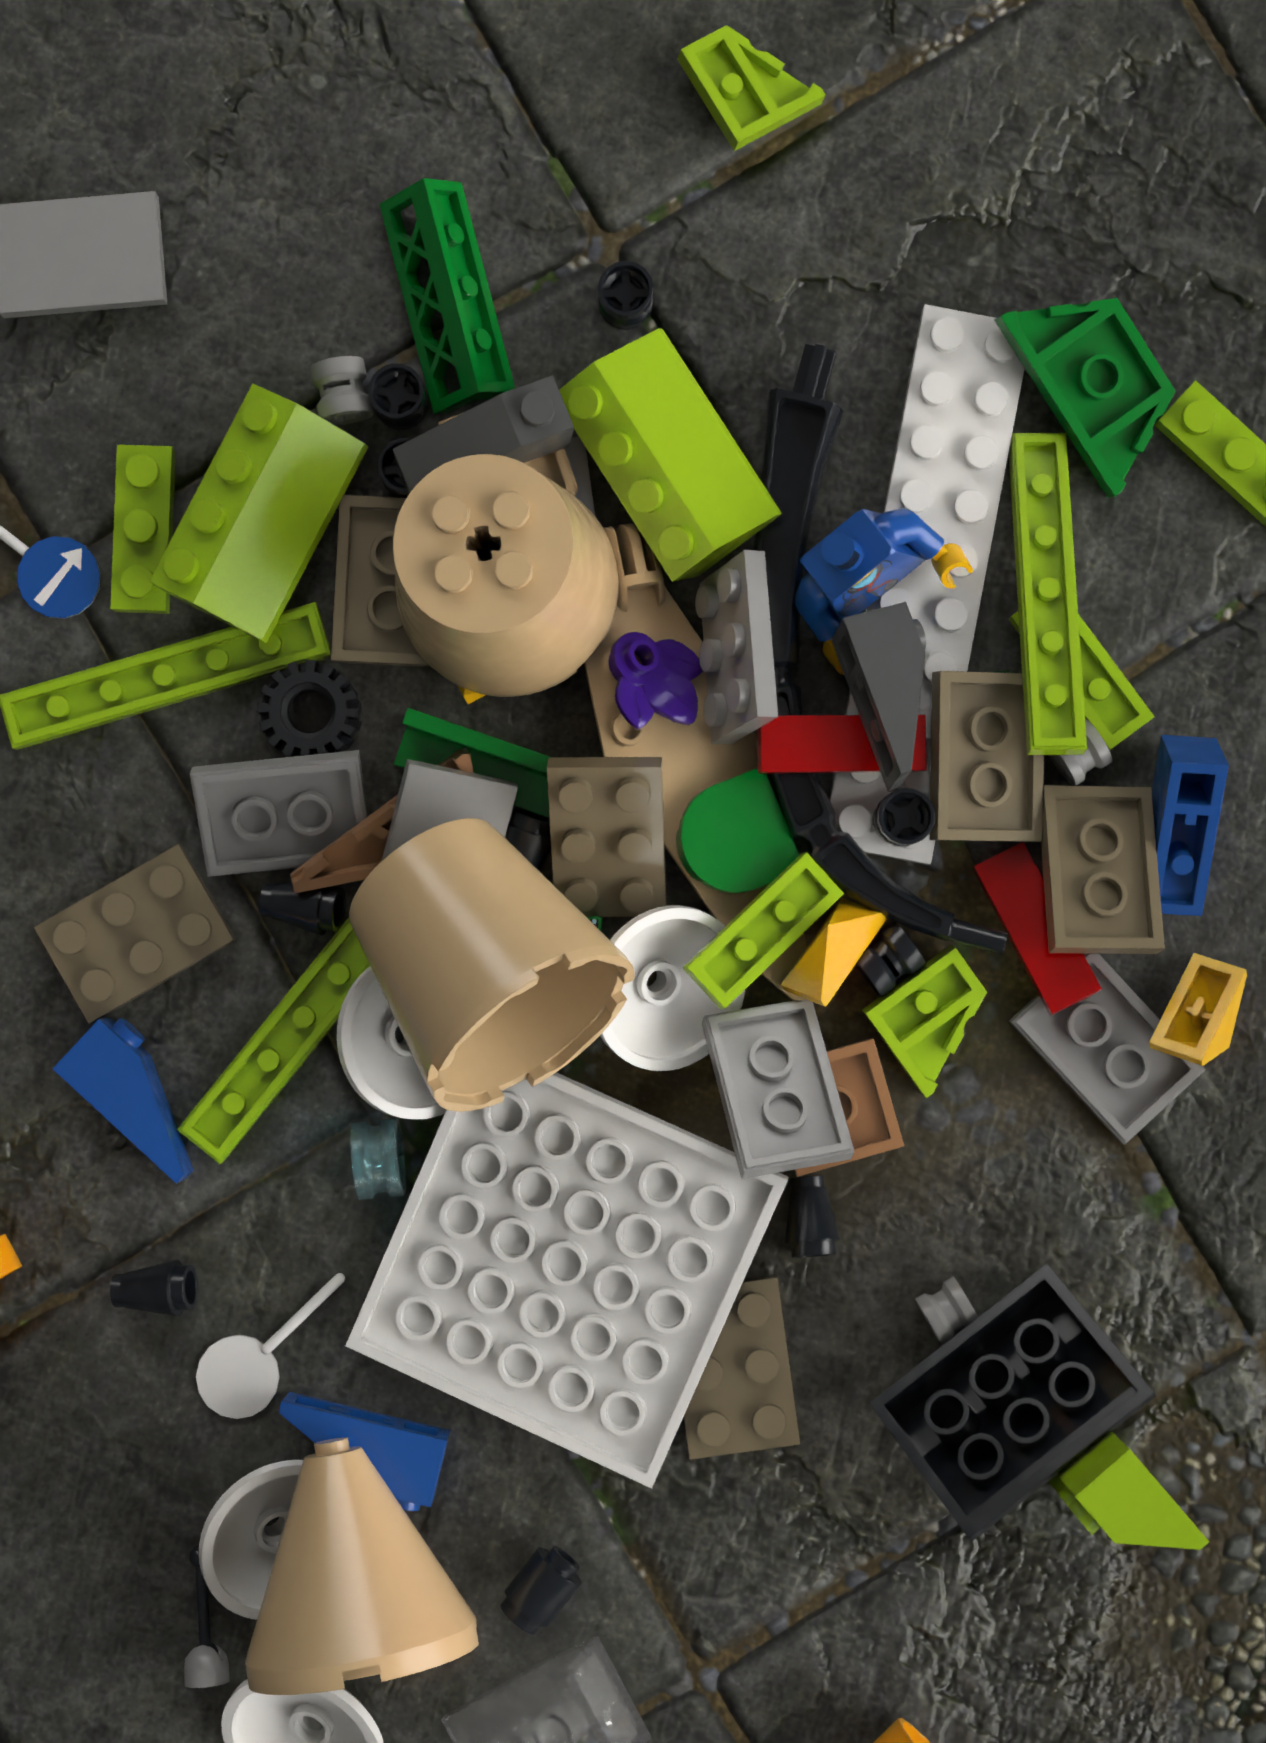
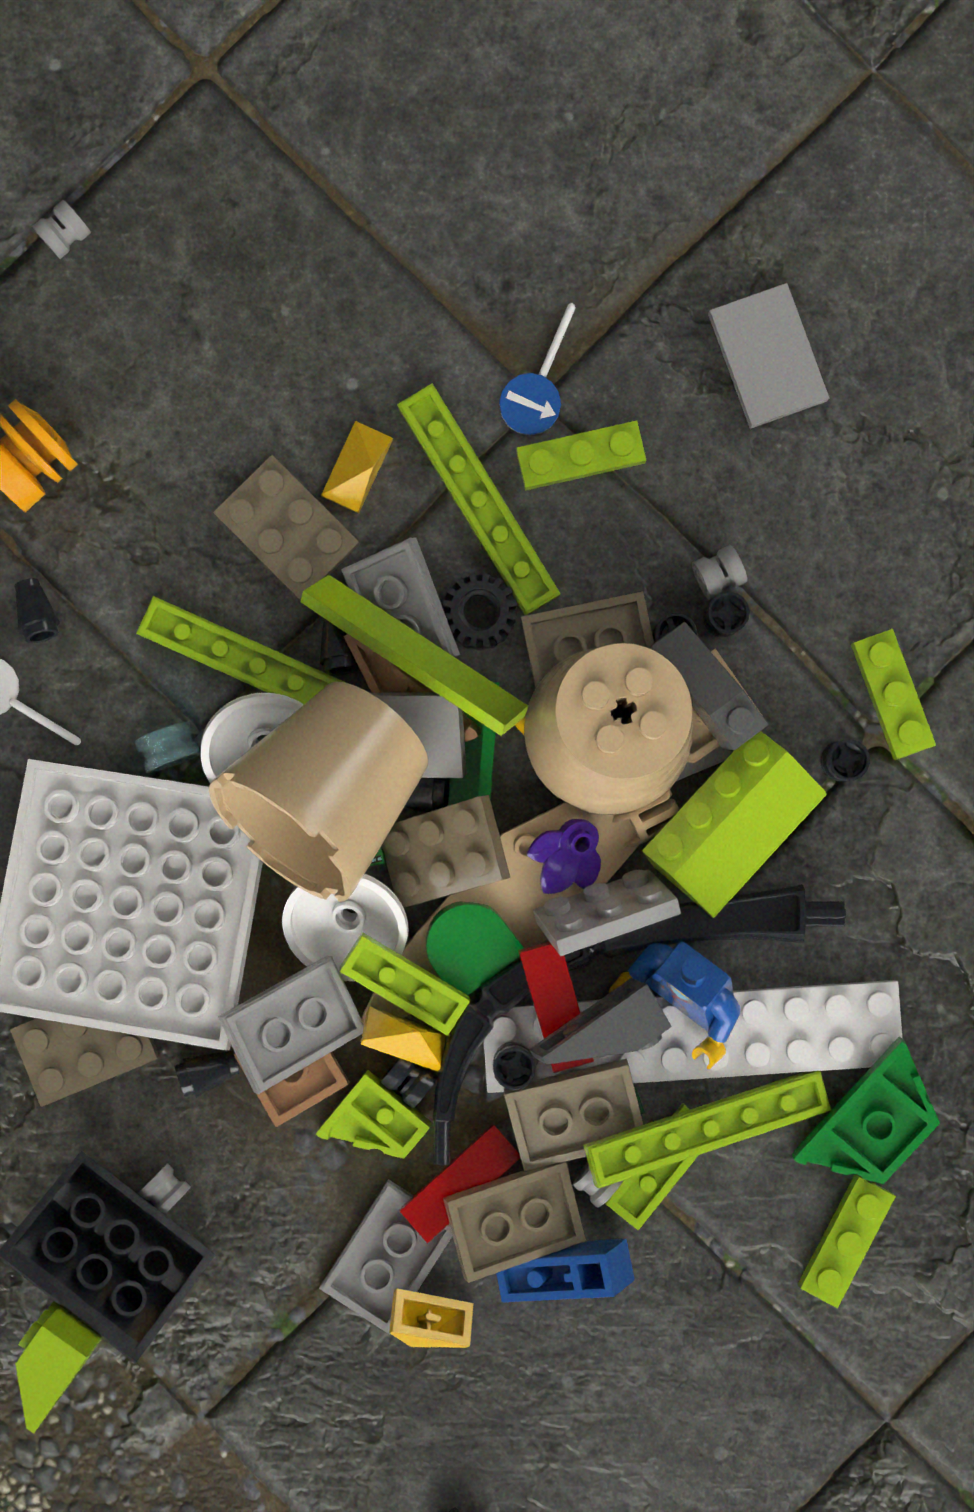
camera: 75 degrees right, 0 degrees up
blue slope [53,1018,194,1184] -> none
lime slope [149,383,368,643] -> none
green fence [379,178,515,414] -> none
none -> lime tile [301,575,528,736]
none -> yellow slope [321,421,393,513]
none -> lime plate [851,629,936,760]

